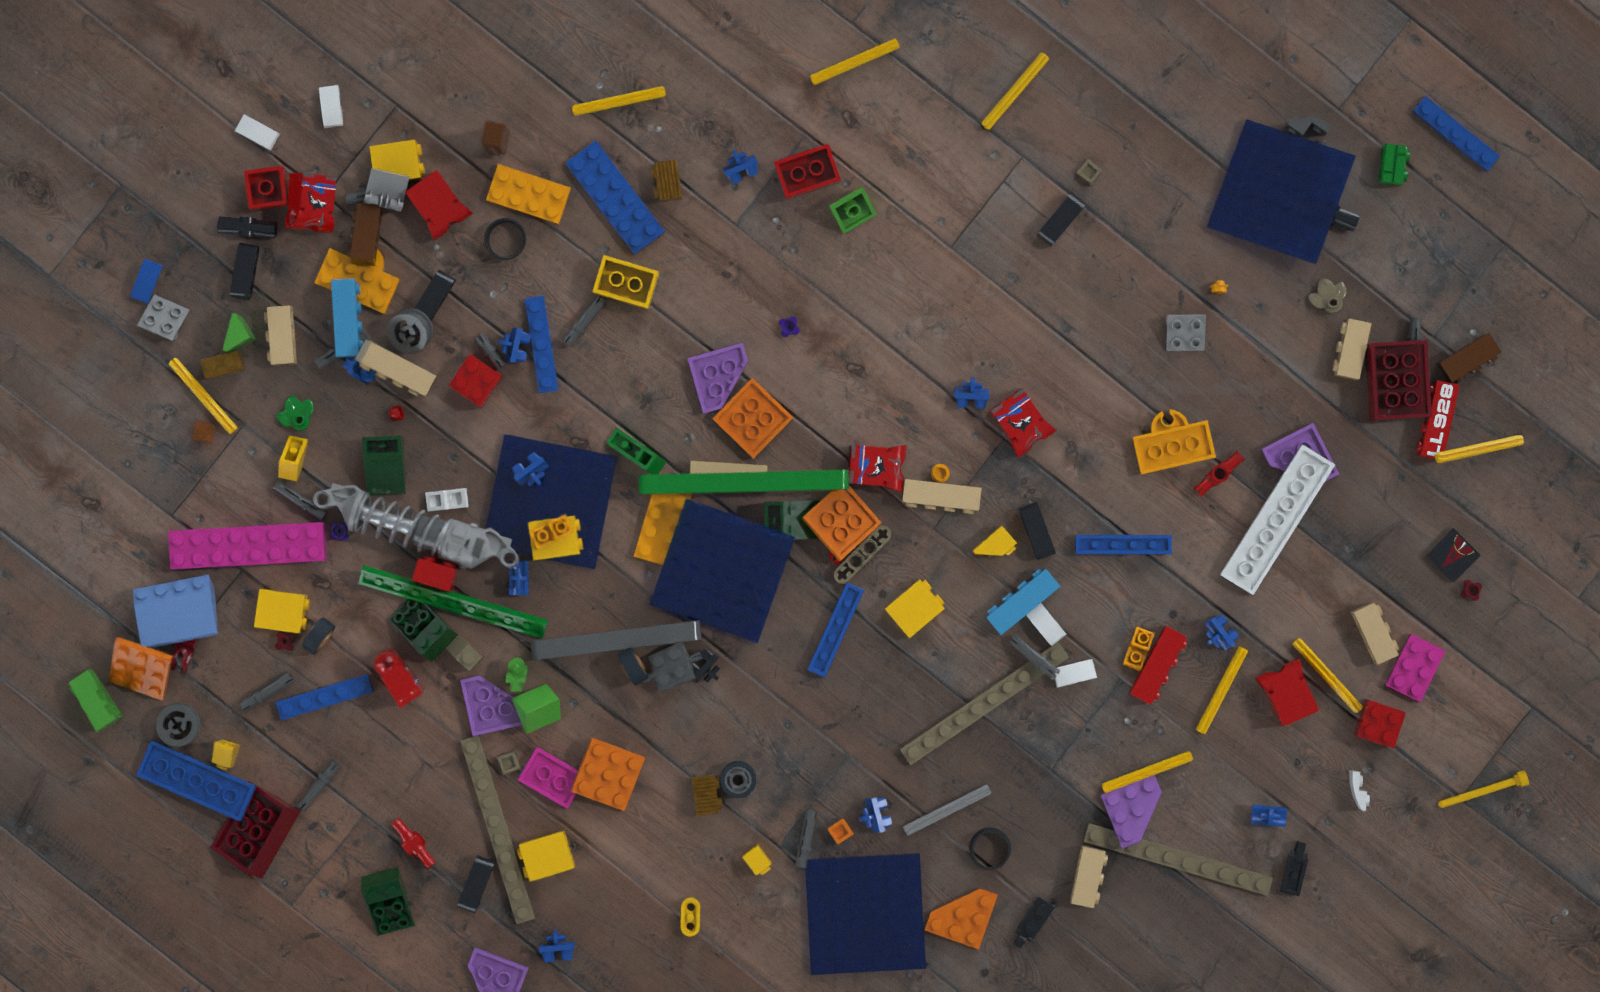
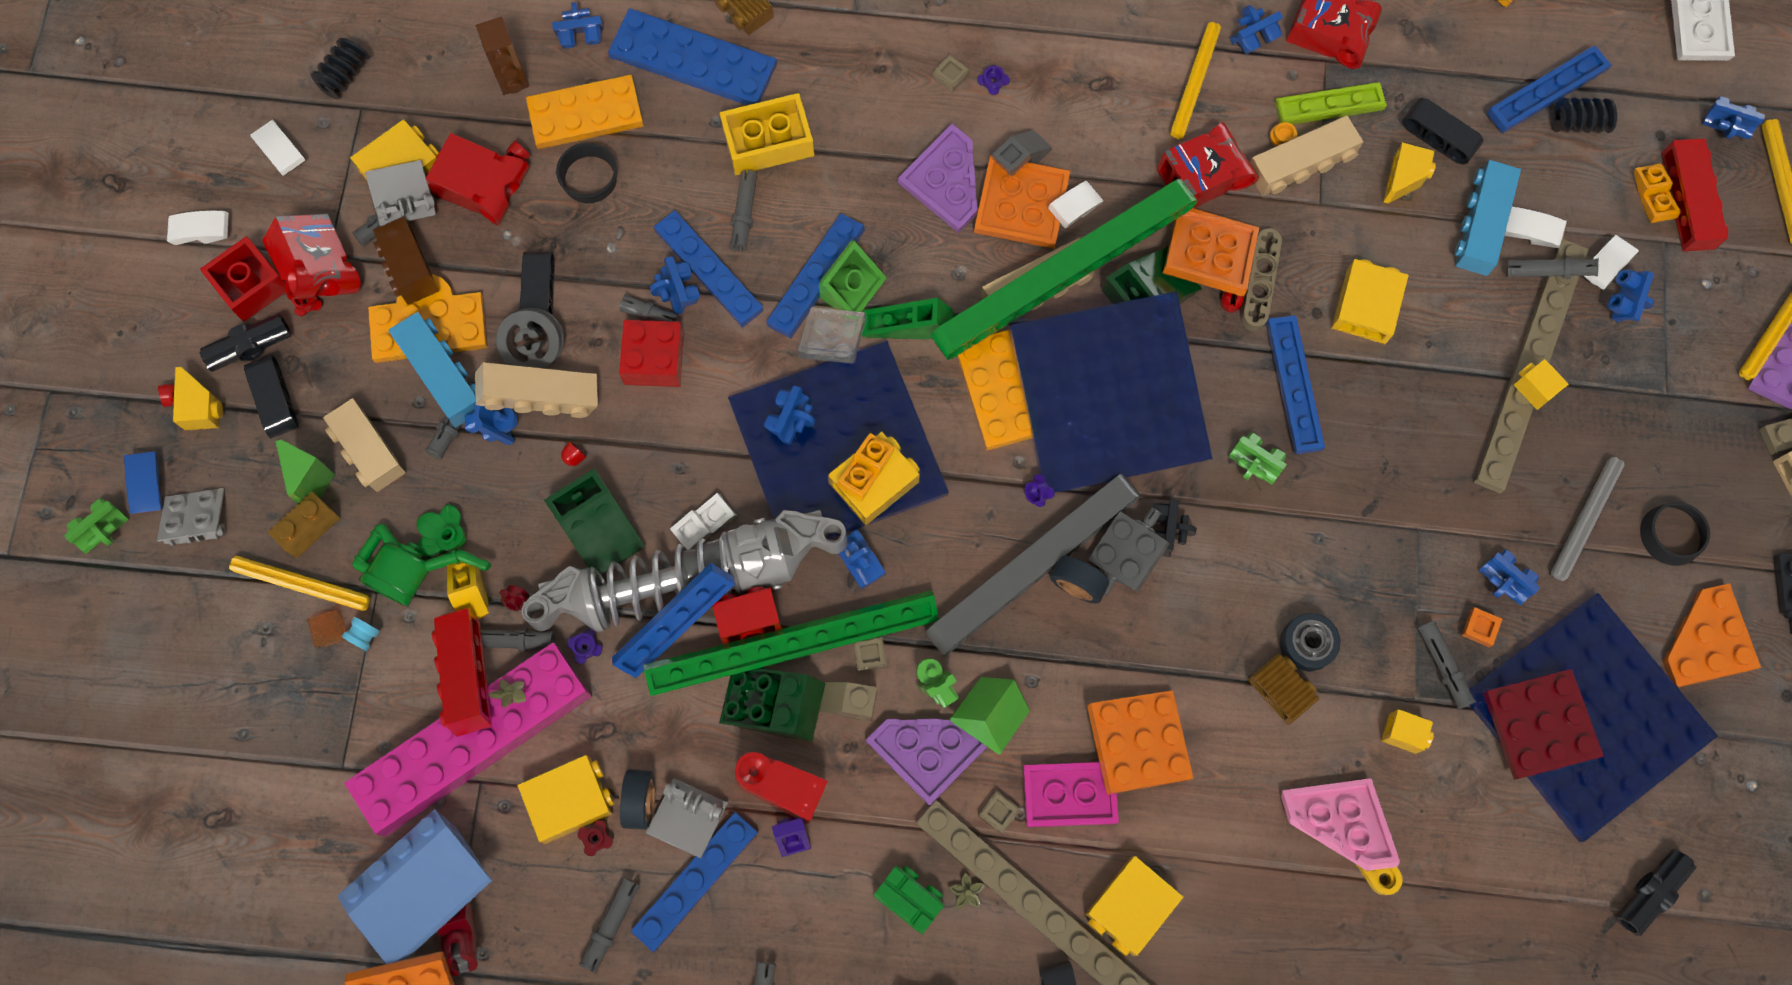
camera: 30 degrees left, 15 degrees down
none -> bright green hips [64,498,129,554]
none -> red hinge [158,384,175,408]
none -> yellow slope [173,367,223,430]
none -> black piece [311,38,370,99]
none -> medium azure wheel [341,617,380,652]
none -> green piece [352,523,491,607]
none -> red brick [432,608,492,737]
none -> olive plant [489,679,526,708]
none -> dark red plate [499,585,529,611]
none -> red hinge [507,140,531,161]
none -> blue hips [552,2,604,49]
none -> blue plate [612,563,735,678]
none -> light grey hinge [646,778,728,859]
none -> blue plate [766,214,865,339]
none -> dark purple plate [772,817,811,857]
none -> clear plate [798,307,866,364]
none -> bright green slope [819,240,887,320]
none -> dark tan tile [853,637,887,672]
none -> green brick [873,865,945,935]
none -> dark tan tile [932,54,970,92]
none -> olive plant [948,873,985,910]
none -> dark grey slope [992,130,1052,177]
none -> dark purple plate [1024,474,1055,507]
none -> white slope [1048,181,1104,229]
none -> yellow axle [1170,22,1221,140]
none -> bright green hips [1229,433,1287,485]
none -> lime tile [1274,82,1387,125]
none -> bright pink plate [1281,778,1400,871]
none -> dark red plate [1483,669,1604,780]
none -> yellow brick [1514,359,1569,410]
none -> black piece [1551,98,1617,133]
none -> blue hips [1607,270,1654,322]

